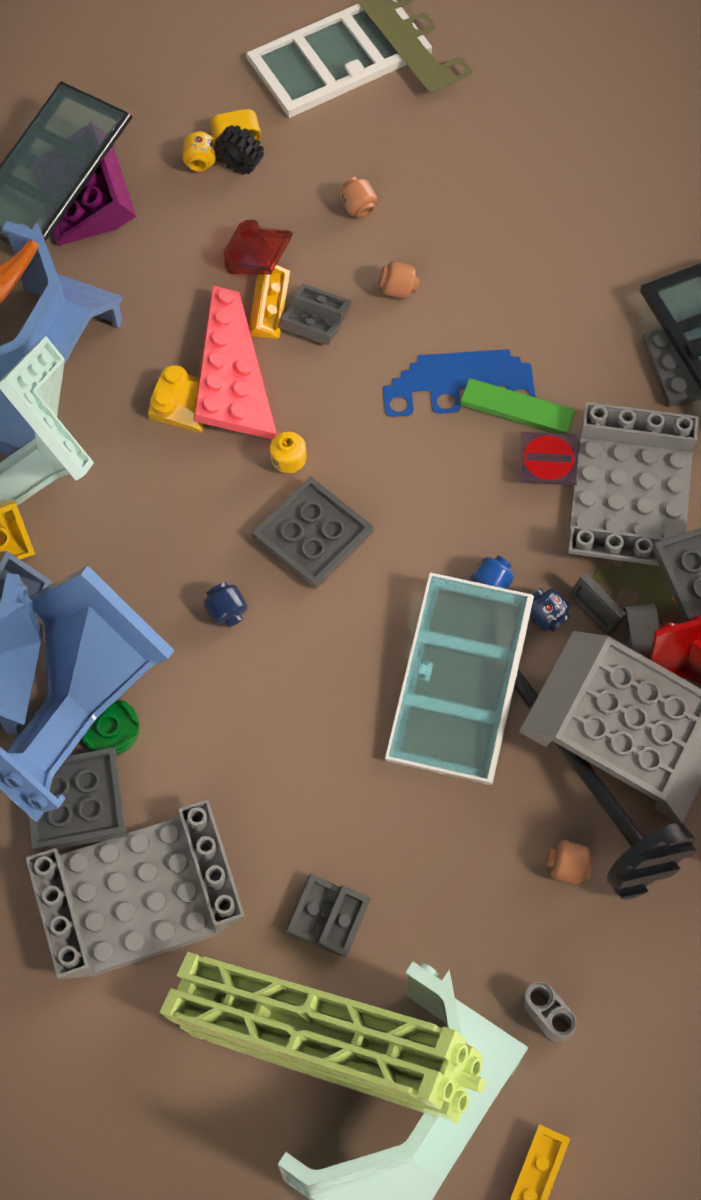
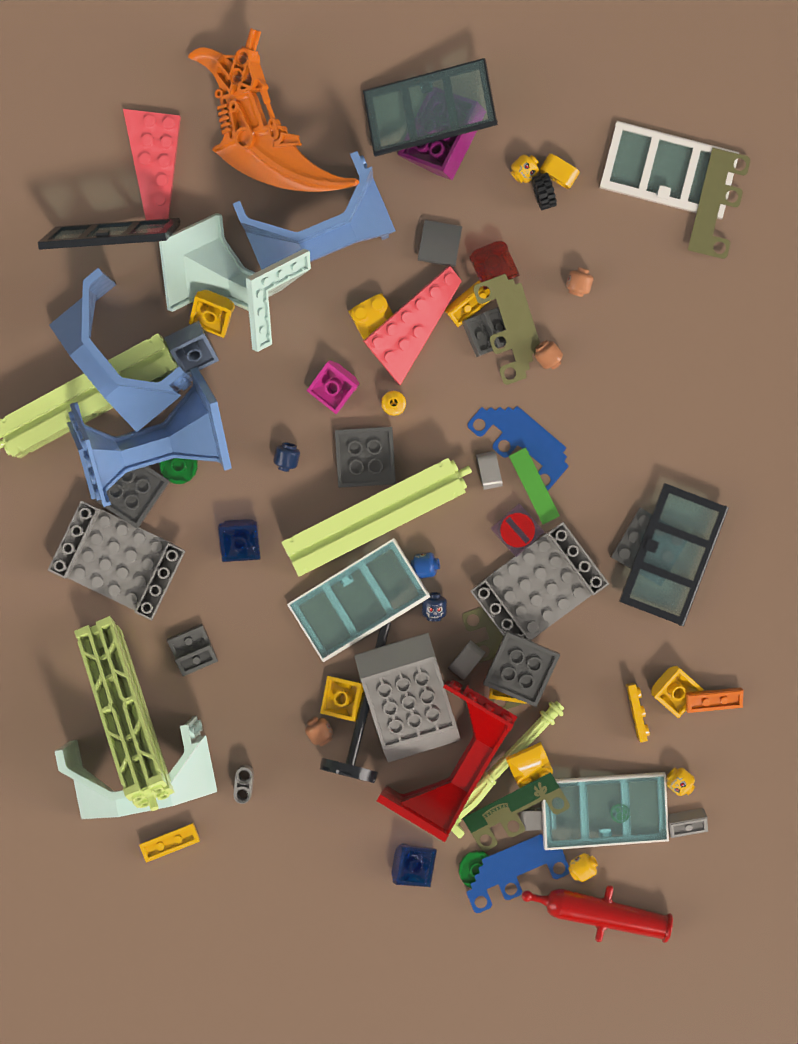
camera: 45 degrees right, 25 degrees up
dark grey tile [570,573,627,635] -> none
none -> clear blue slope [218,519,261,562]
none -> yellowish green piece [282,458,472,577]
none -> dark pink slope [306,360,359,414]
none -> yellow slope [320,676,364,722]
none -> dark grey slope [418,220,462,267]
none -> olive piece [474,274,540,385]
none -> light grey beam [476,451,503,490]

